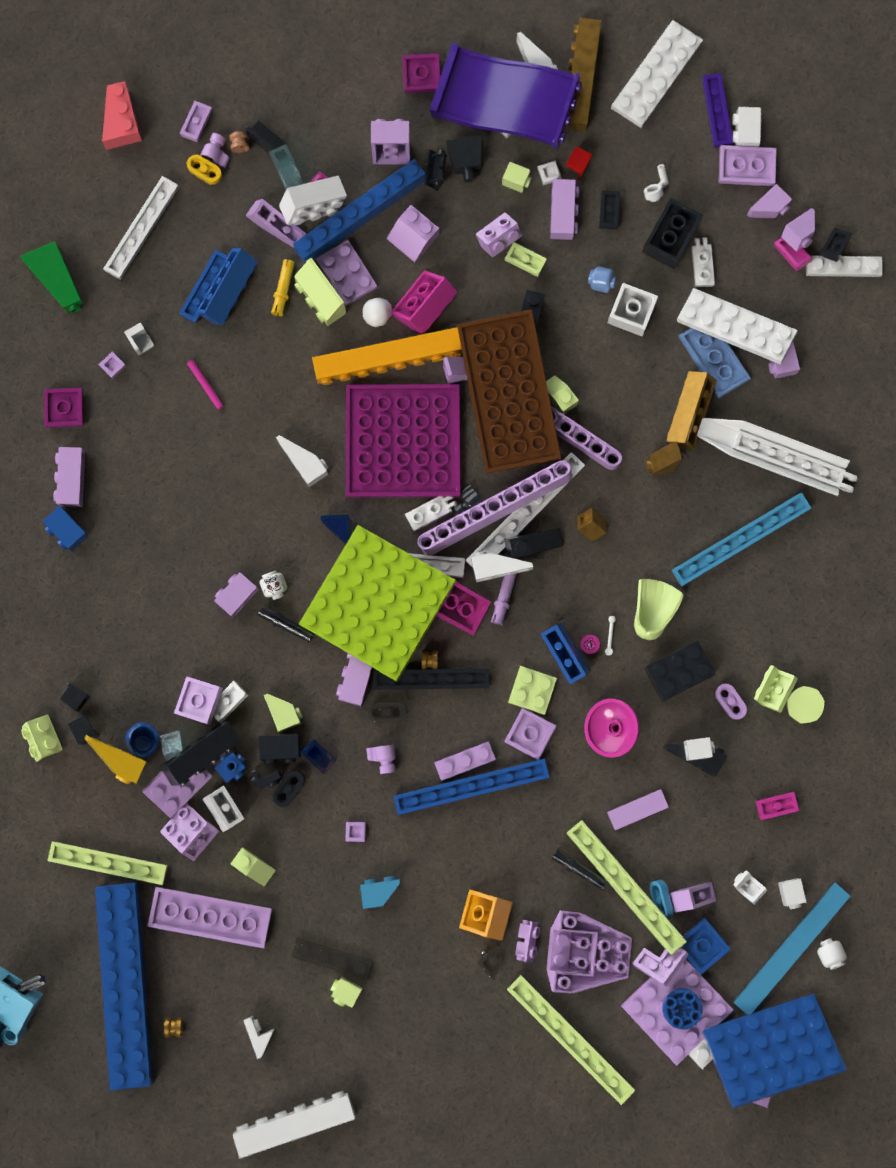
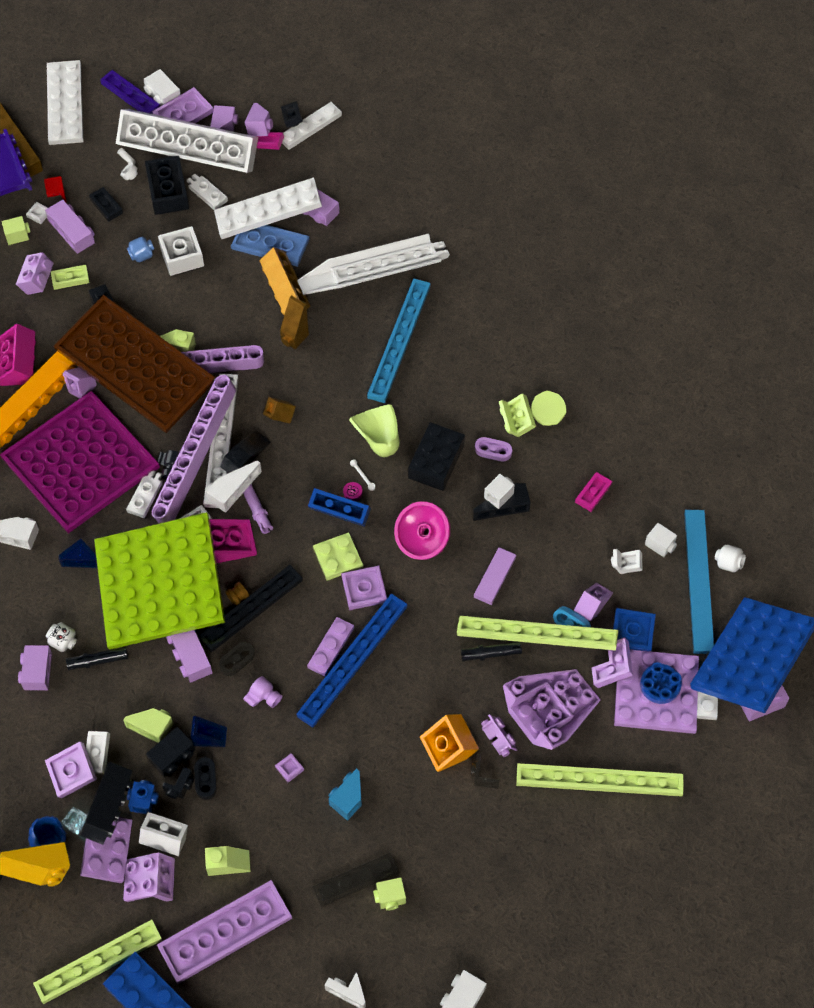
camera: 40 degrees left, 20 degrees down
none -> white brick [116,109,258,173]

